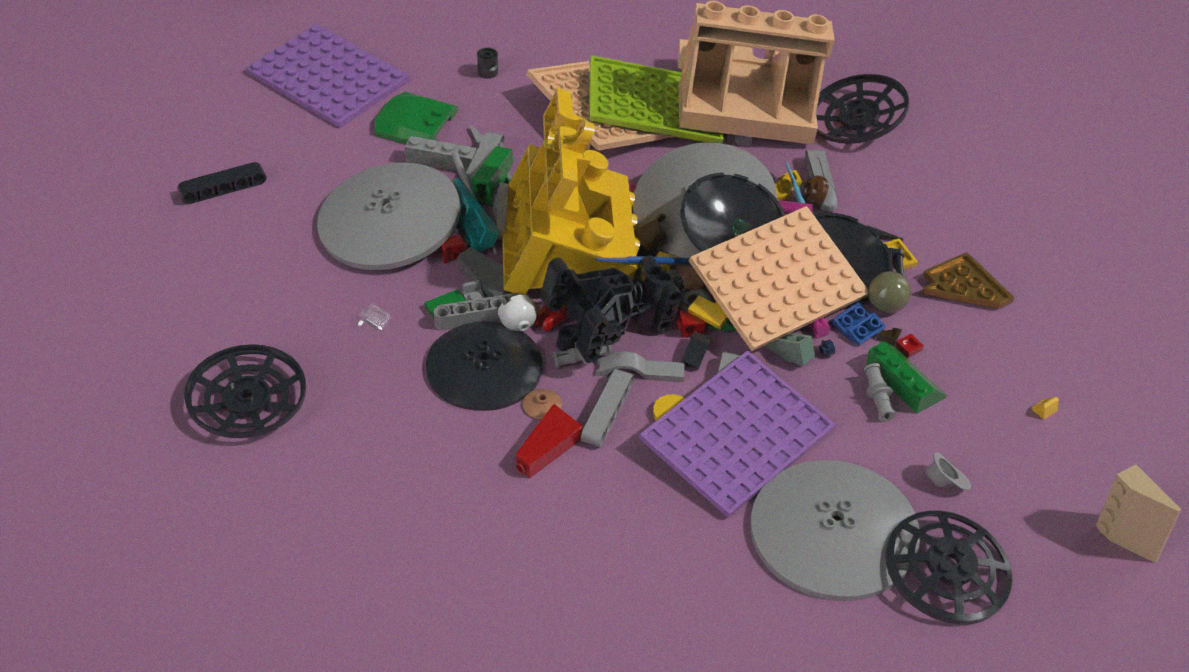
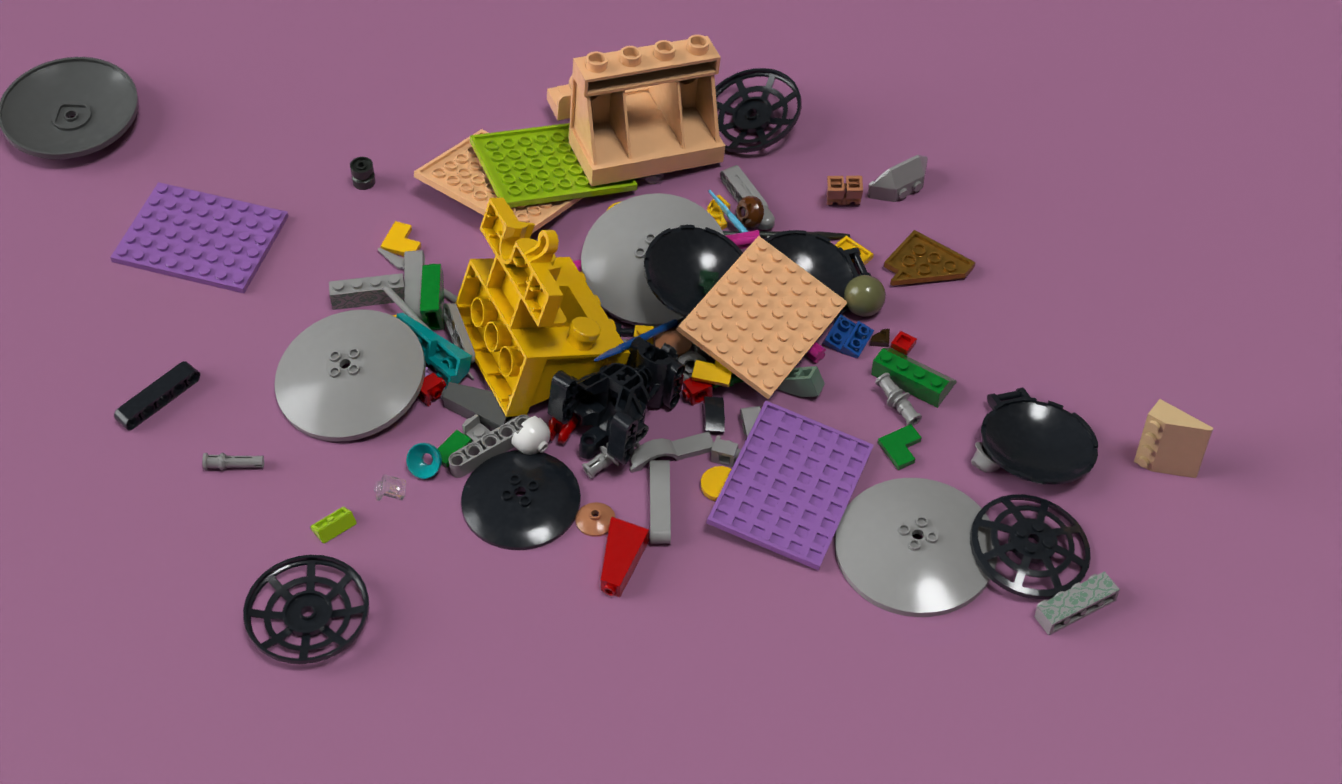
camera: 20 degrees left, 5 degrees up
green wedge [375,91,458,144] -> none
dark brown hat [633,213,668,253] -> none
dark blue plate [819,339,836,358] -> none
yellow slope [1031,397,1059,420] -> none
none -> light grey pin [202,453,264,470]
none -> lime slope [310,507,357,543]
none -> yellow tile [380,221,421,256]
none -> teal piece [406,443,442,479]
none -> light grey brick [711,435,741,467]
none -> nougat hips [826,176,863,205]
none -> light grey wedge [868,155,928,202]
none -> green tile [878,424,922,470]
none -> black dish [981,387,1098,485]
none -> light grey brick [1034,571,1120,635]

